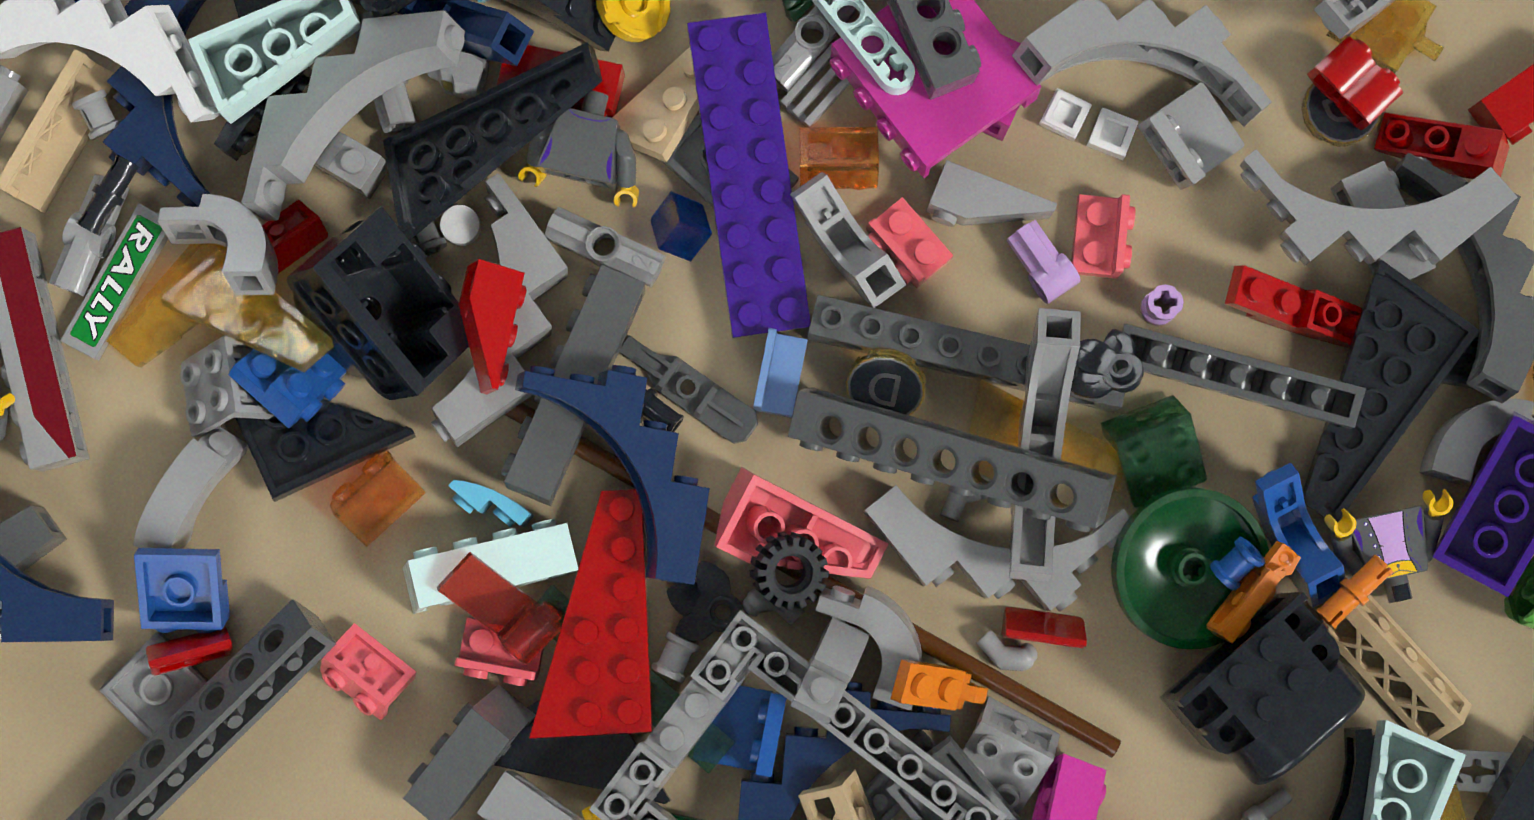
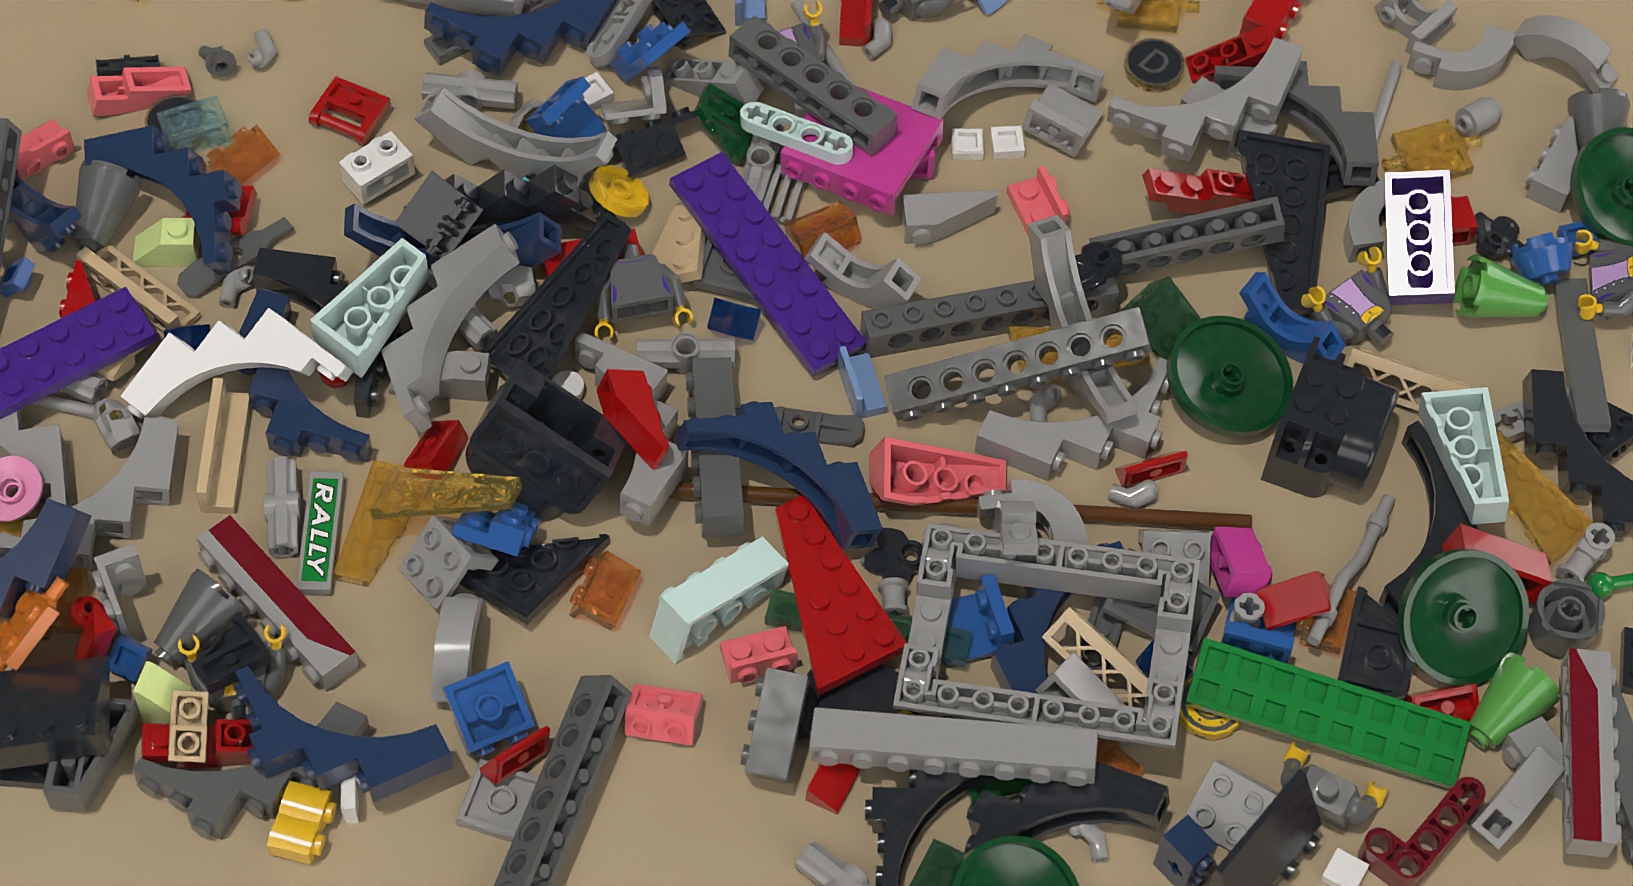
camera: 30 degrees left, 25 degrees down
light grey bush [72,89,121,140] -> none
black pin [76,154,140,236] -> none
light grey arch [157,194,278,295] -> none
clear red door [436,552,562,665] -> none
medium azure slope [448,480,535,527] -> none
black tyre [750,532,829,610] -> none
black tile [846,348,926,416] -> none
coral bracket [866,197,953,288] -> none
orange hinge [890,659,988,711] -> none
lavender piece [1006,220,1081,304] -> none
lavender bush [1140,284,1184,326] -> none
orange hinge [1206,541,1301,644] -> none
blue bush [1210,537,1266,591] -> none
red brick [1307,36,1403,130] -> none
orange pin [1315,554,1394,630] -> none

